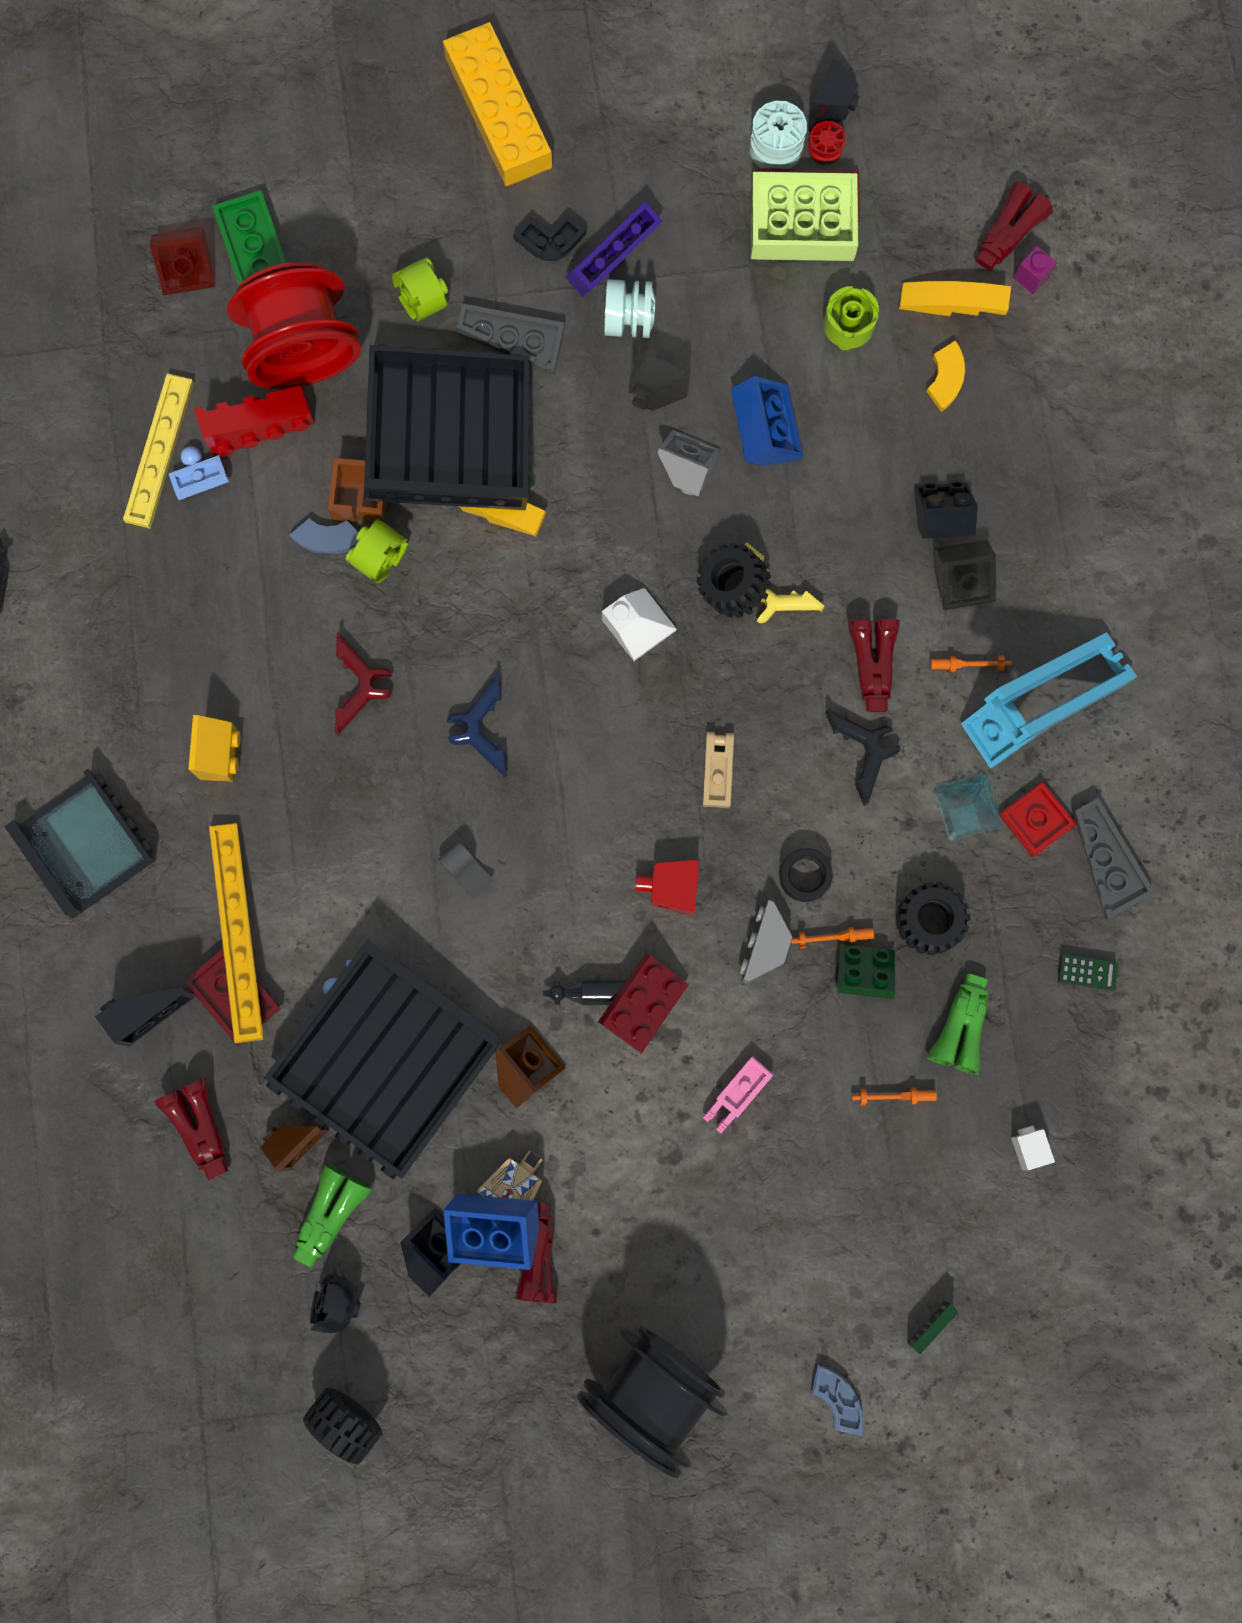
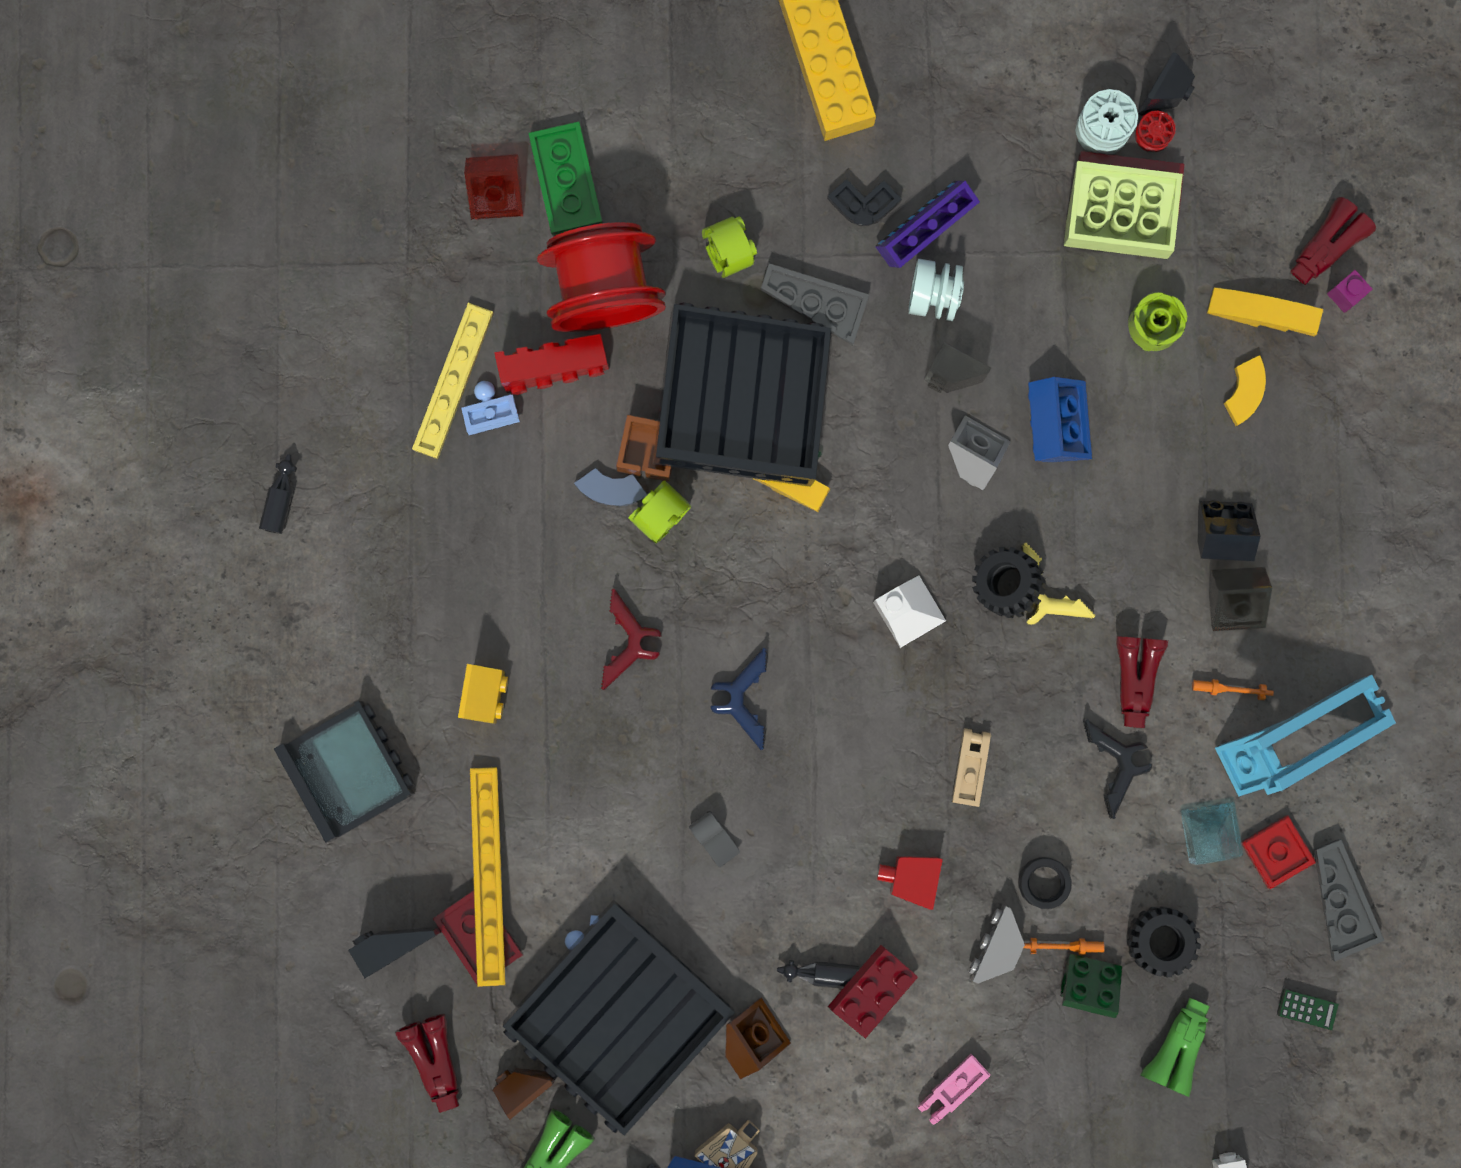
camera: 10 degrees right, 5 degrees up
orange piece [852,1087,937,1106] -> none

